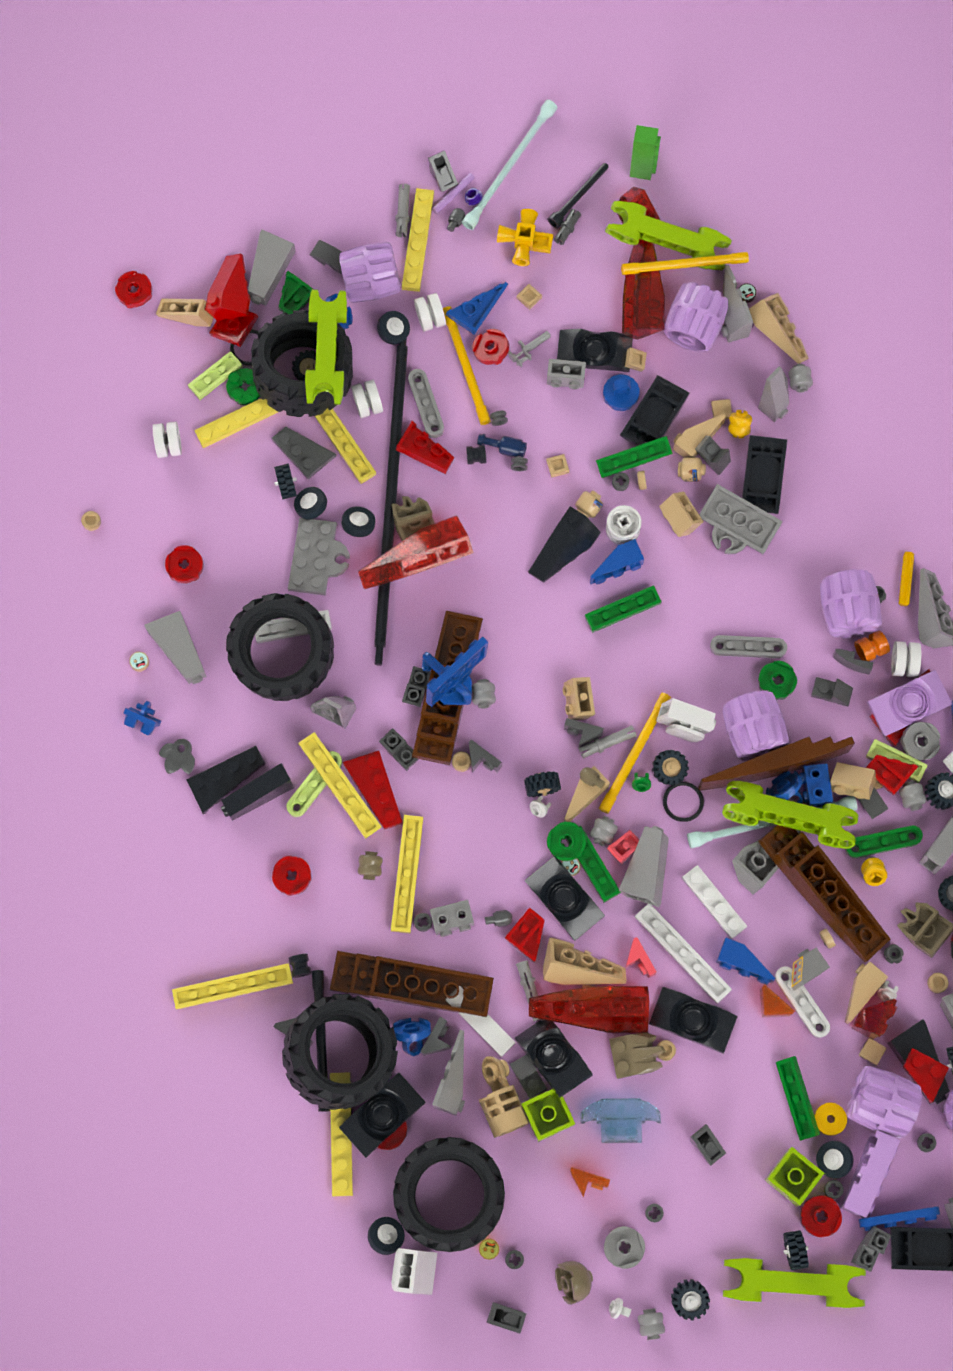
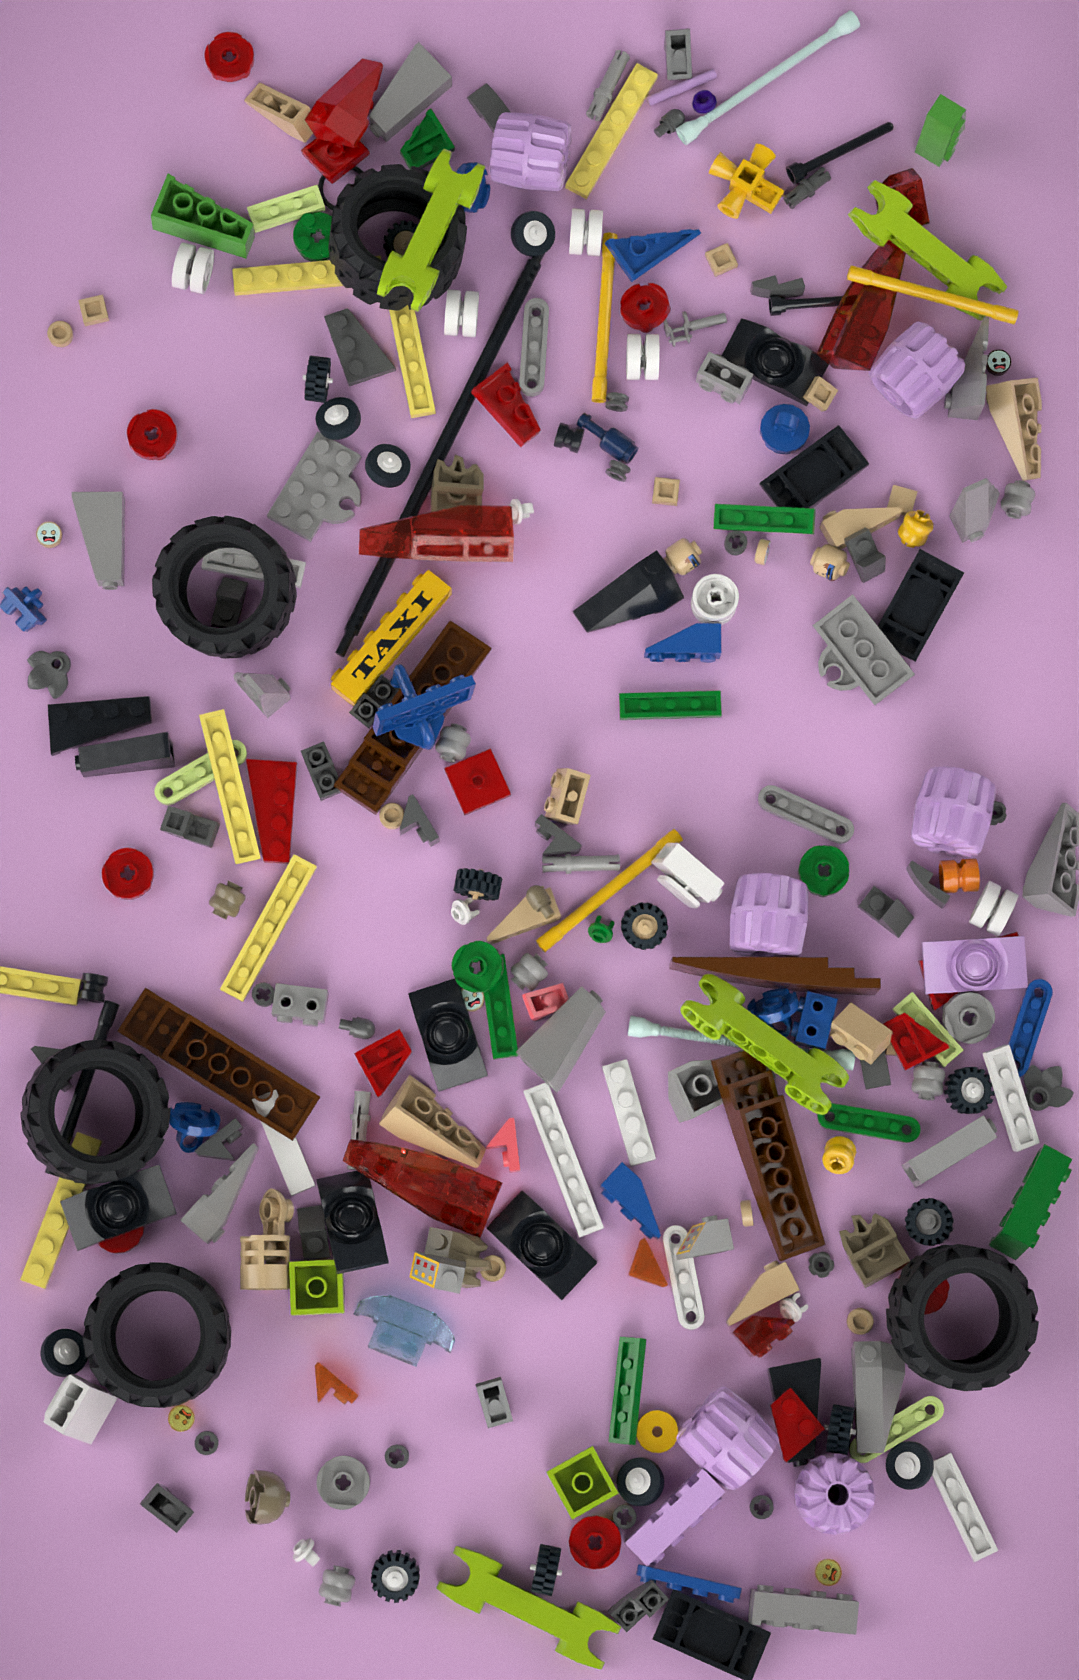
camera: 15 degrees right, 5 degrees up
tan brick [659,491,703,537] -> none
black tyre [663,782,704,822] -> none
tan tile [859,1038,887,1066] -> none
yellow axle [898,552,914,606] -> none
none -> tan tile [78,295,109,326]
none -> bright green wedge [151,174,255,259]
none -> dark grey slope [160,806,220,848]
none -> dark grey slope [211,577,248,628]
none -> yellow brick [330,570,452,707]
none -> light grey slope [409,1251,466,1294]
none -> red plate [444,748,511,816]
none -> white plate [507,499,534,524]
none -> white wheel [626,334,660,380]
none -> dark grey slope [750,275,805,298]
none -> black piece [768,293,887,316]

